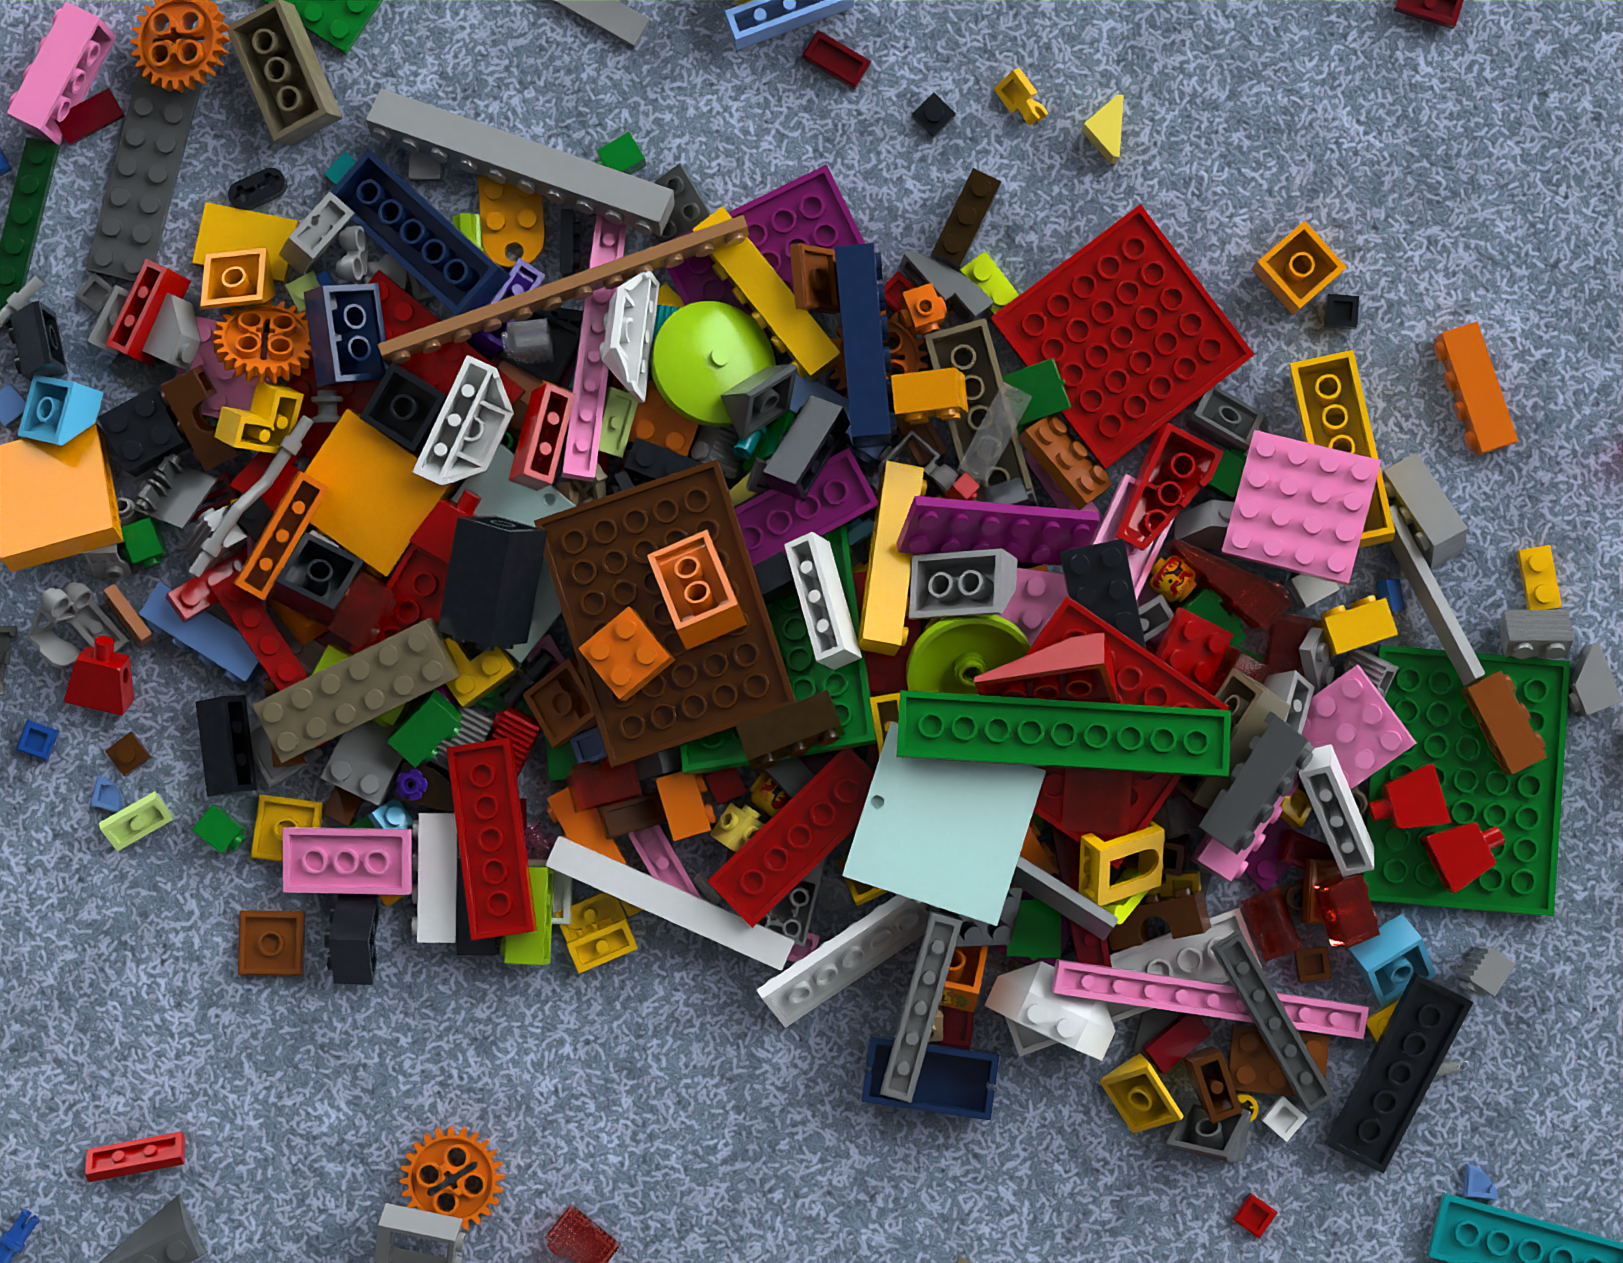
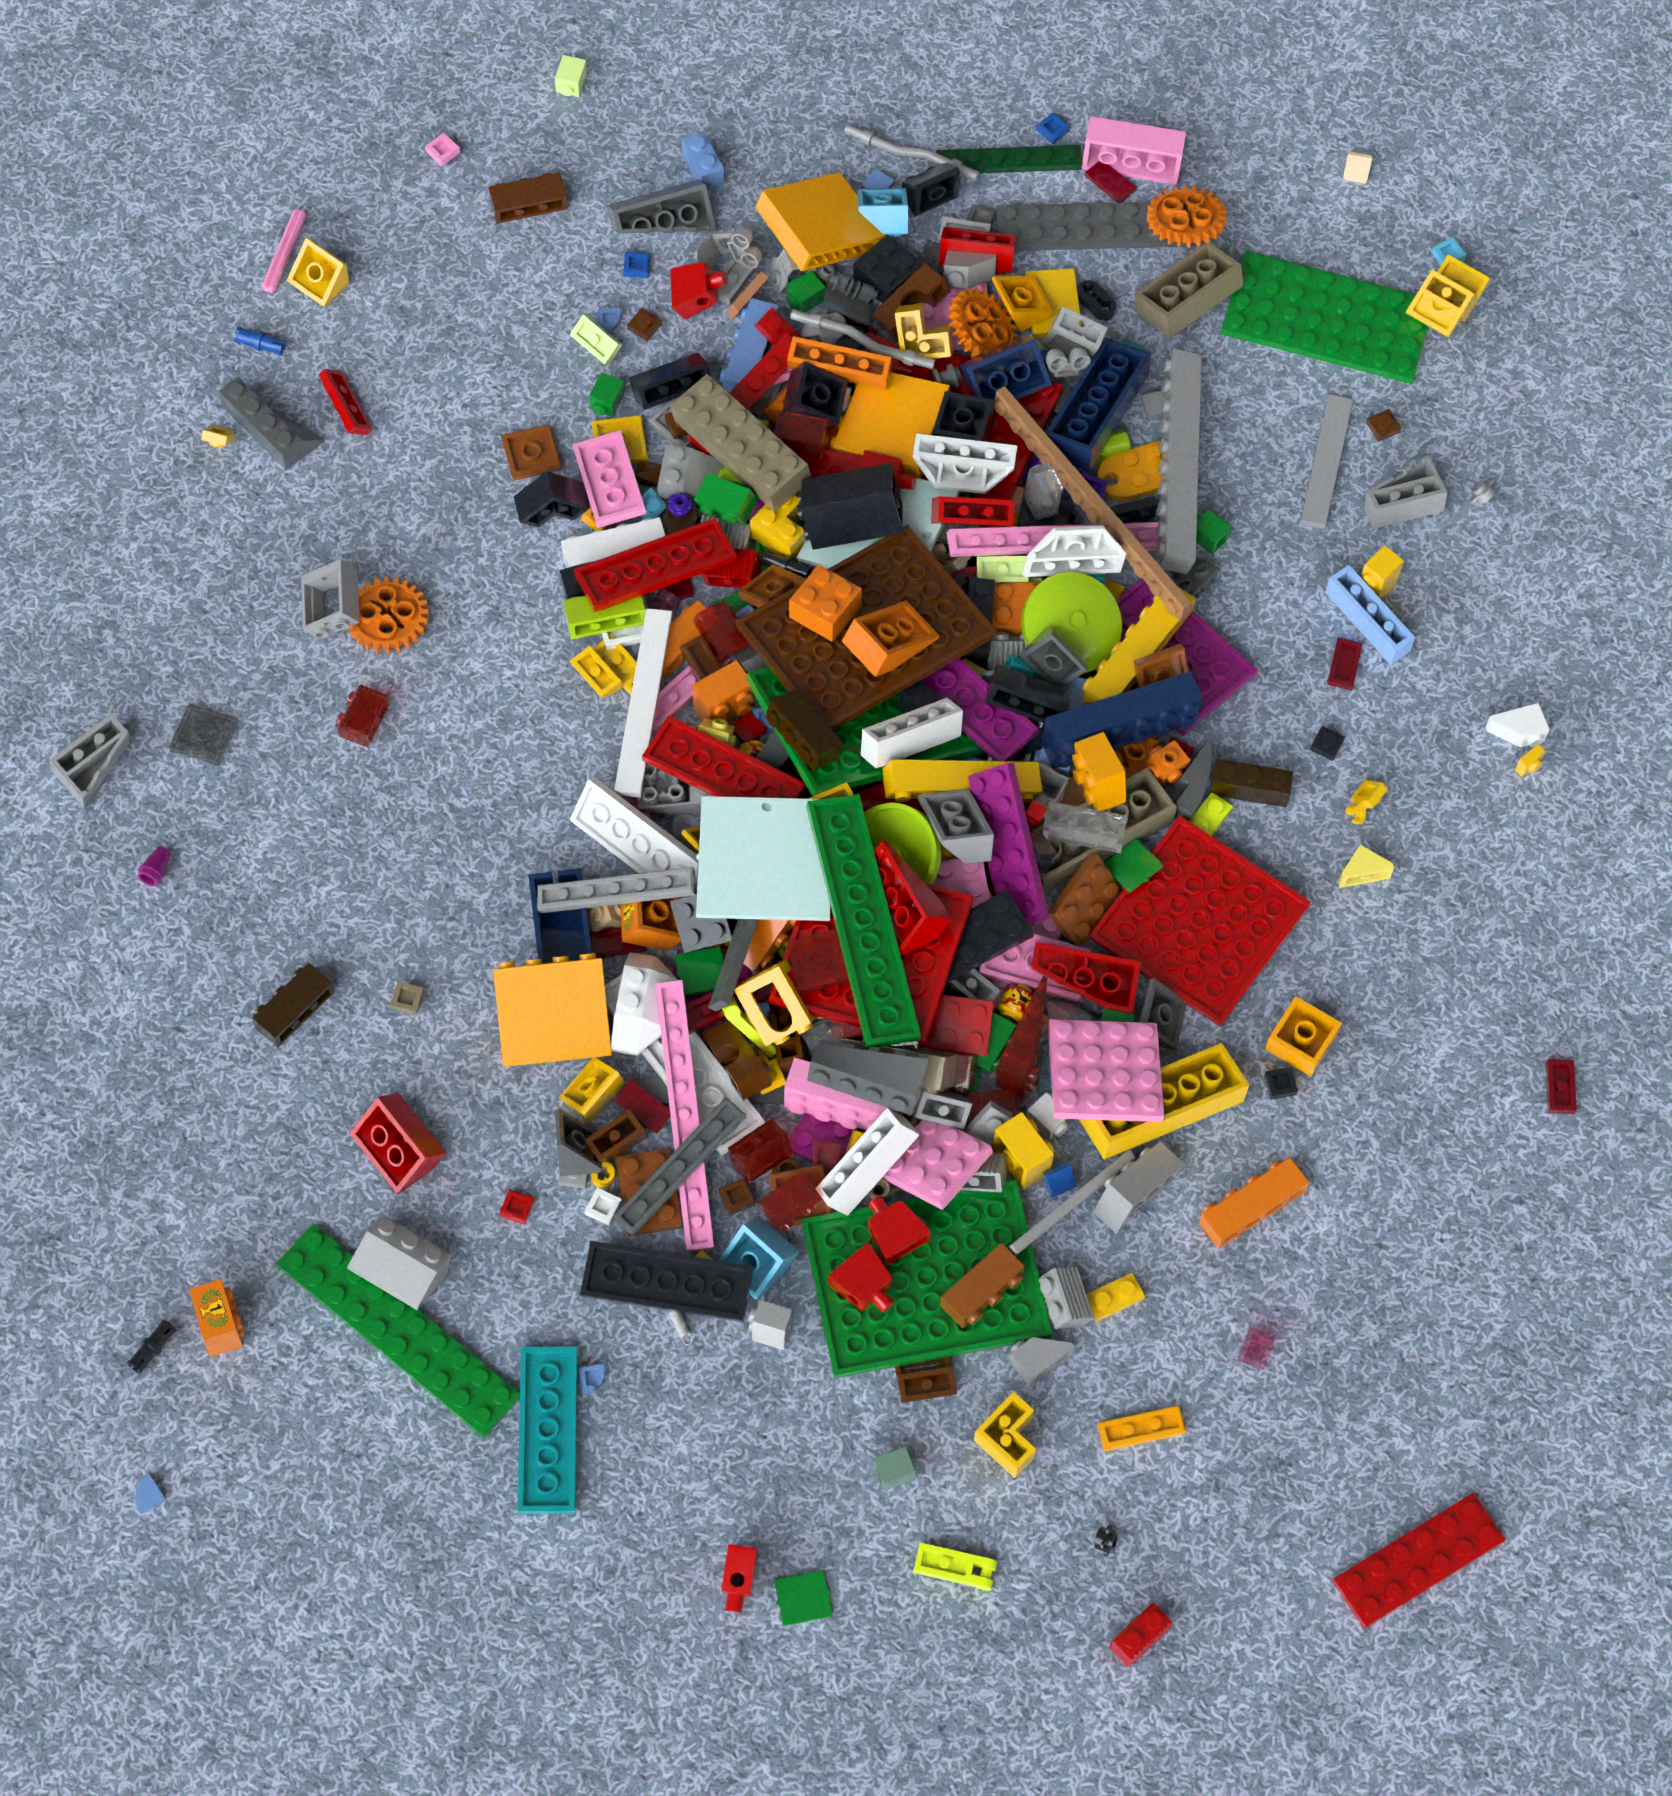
camera: 70 degrees right, 20 degrees down
none -> light orange brick [493,953,611,1067]
none -> reddish brown slope [895,1356,957,1403]

